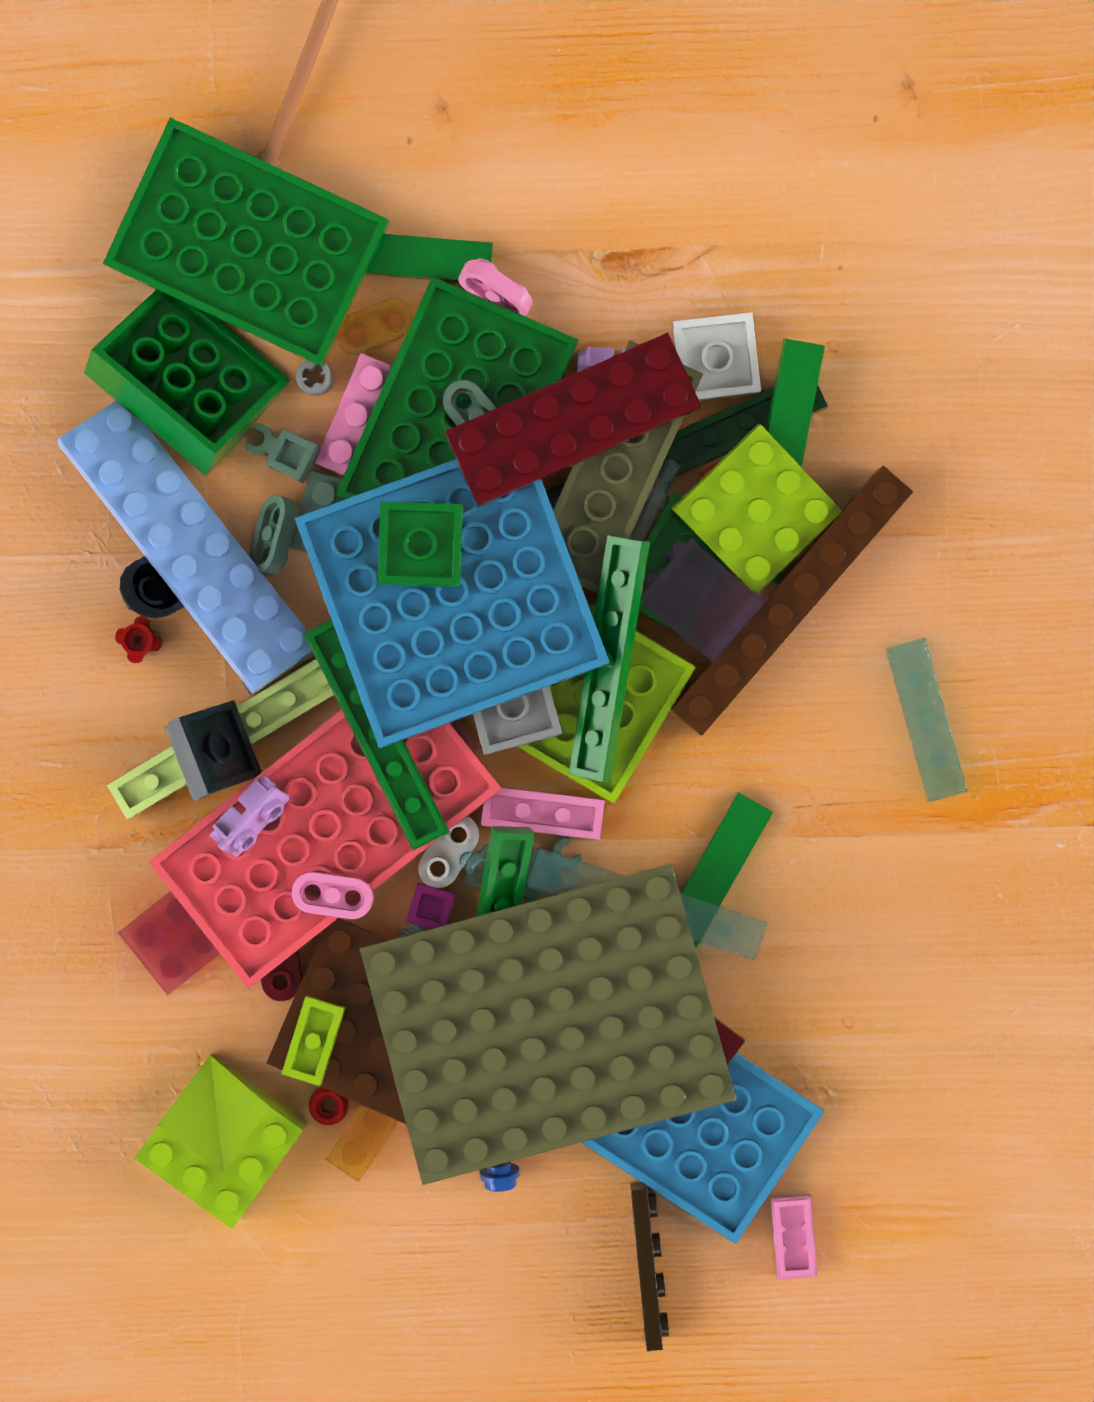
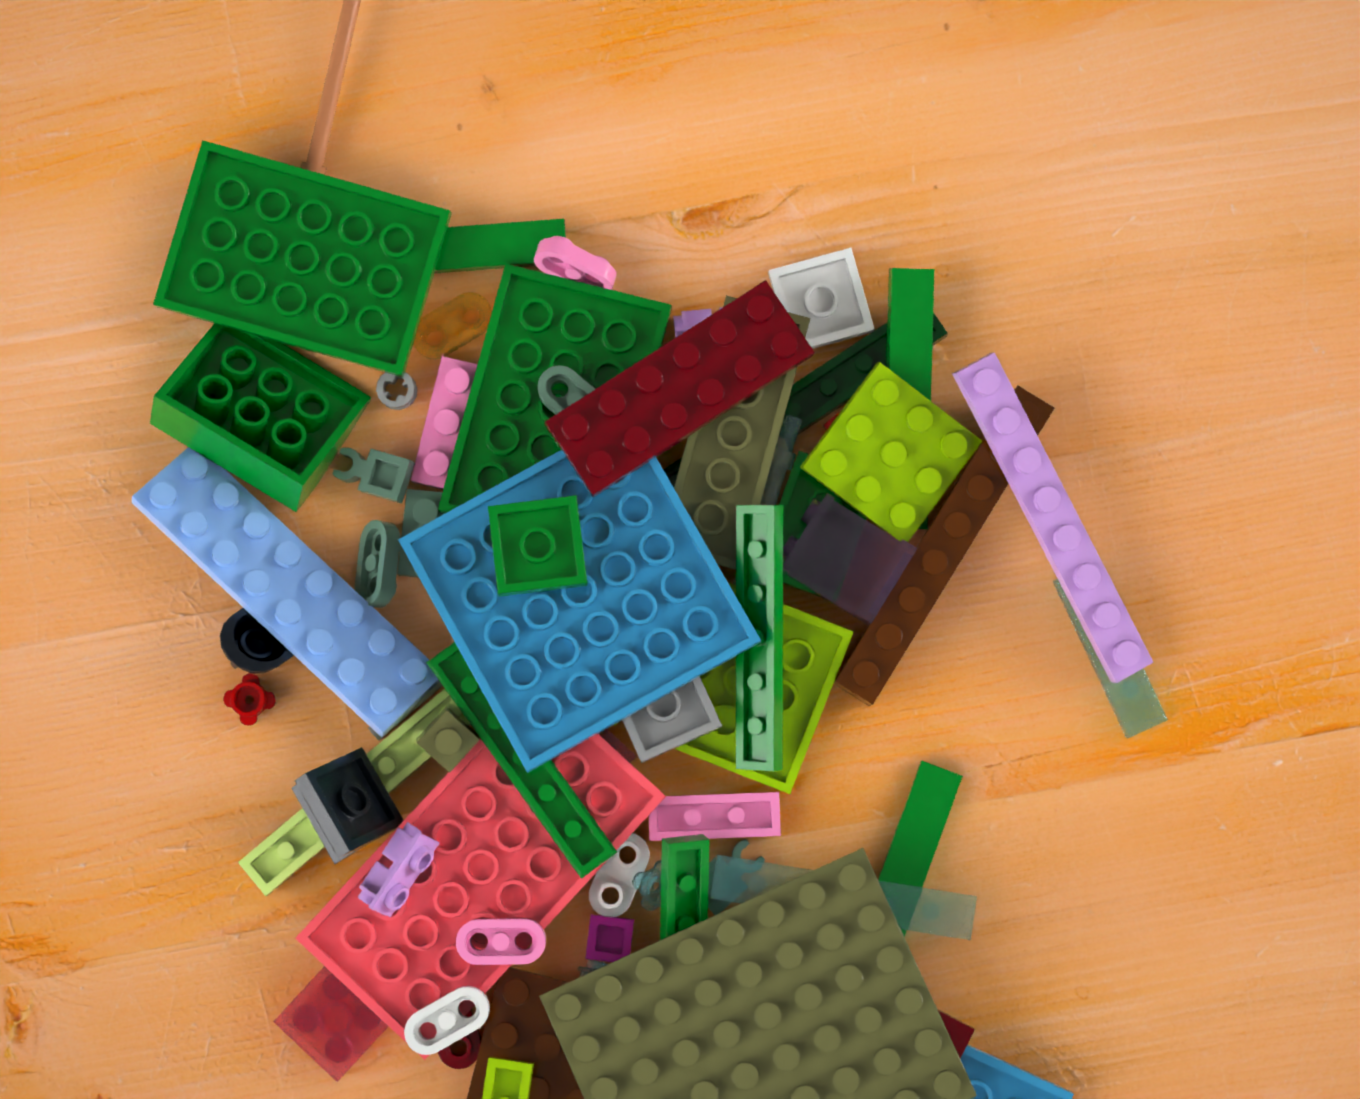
camera: 10 degrees left, 5 degrees down
none -> white plate [404,986,490,1055]
none -> olive brick [417,706,480,773]
none -> lavender plate [952,352,1153,683]

